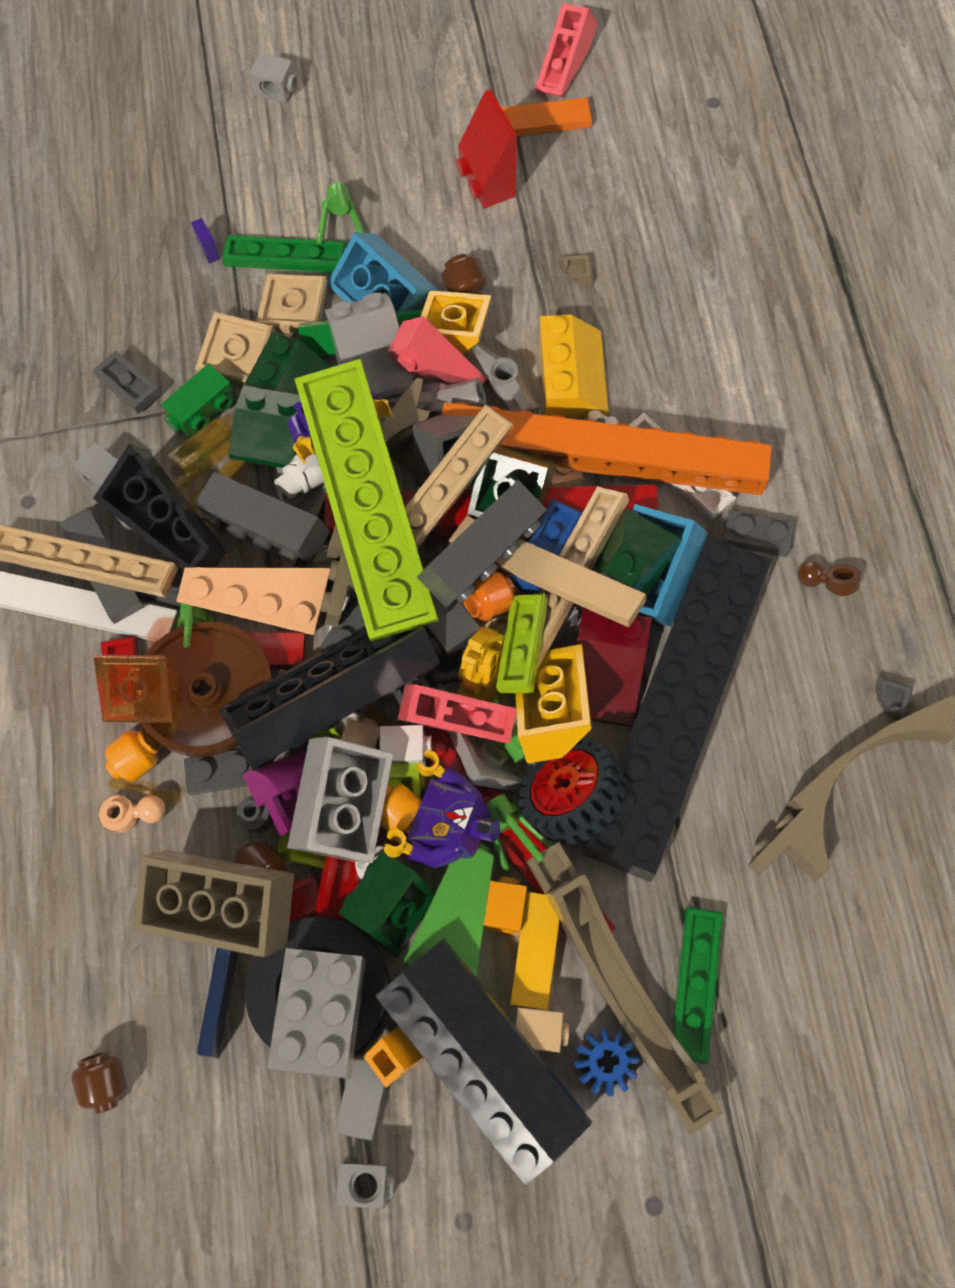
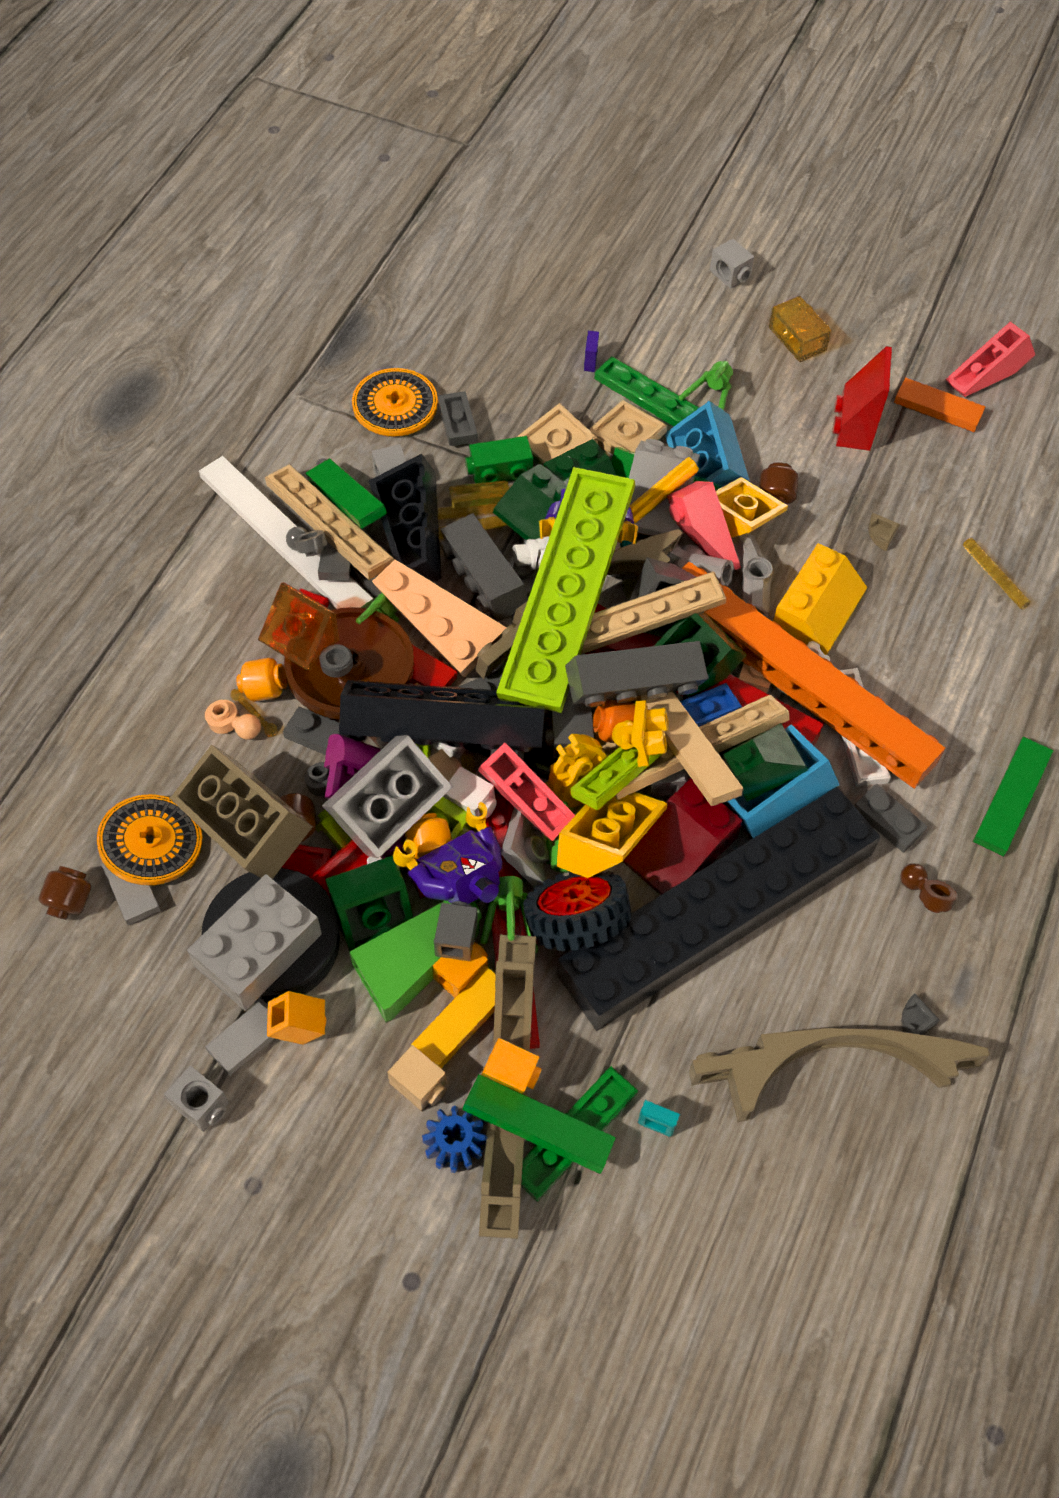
camera: 30 degrees right, 10 degrees down
dark blue tile [197,948,238,1059] -> none
black slope [375,938,593,1185] -> none
none -> piece [97,794,202,885]
none -> light grey tile [101,863,160,925]
none -> dark grey plate [286,527,328,557]
none -> green tile [305,458,387,529]
none -> dark grey tile [319,644,353,677]
none -> piece [352,368,438,436]
none -> dark grey brick [434,901,478,961]
none -> green tile [462,1074,616,1174]
none -> light orange brick [481,1038,542,1094]
none -> yellow hips [612,700,669,767]
none -> yellow axle [629,457,699,524]
none -> teal tile [638,1100,680,1137]
none -> clear yellow brick [769,296,832,362]
none -> clear yellow bar [963,537,1031,610]
none -> green tile [972,736,1054,857]

